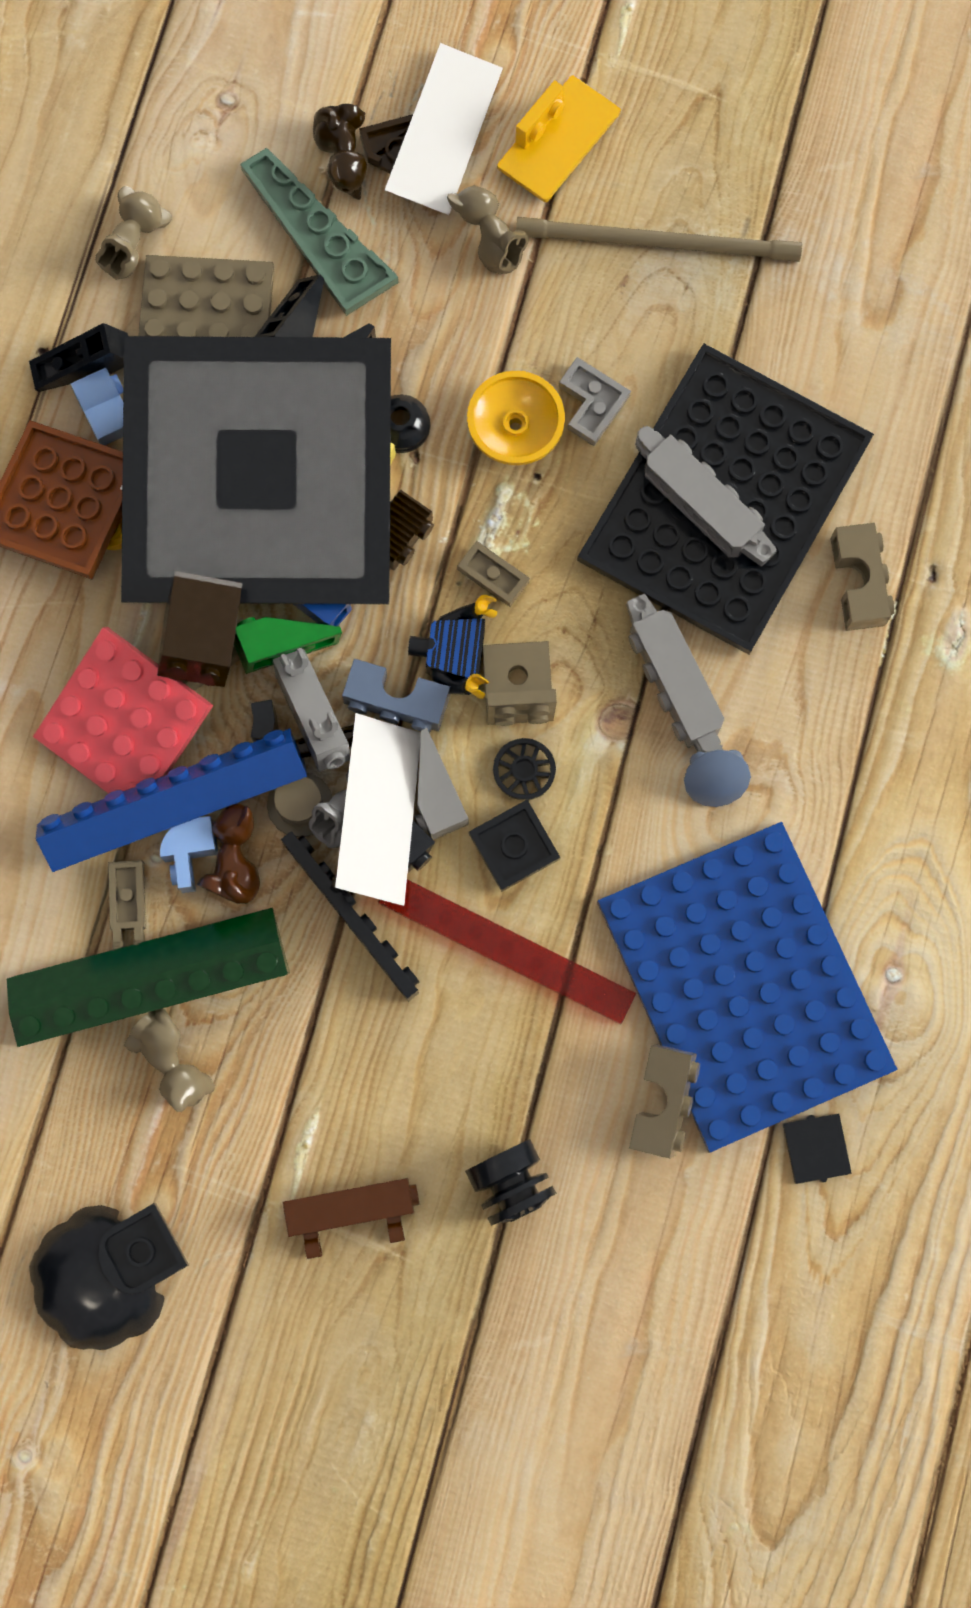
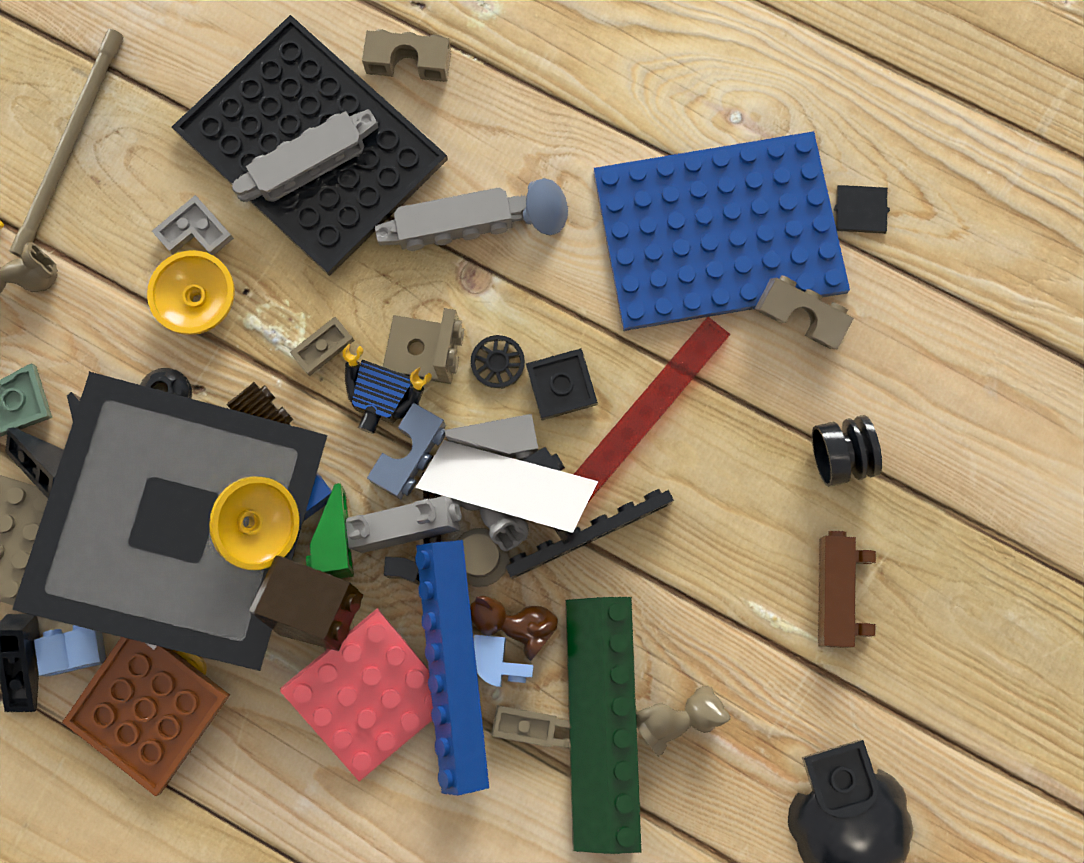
camera: 70 degrees left, 0 degrees up
none -> yellow dish [210,476,299,570]

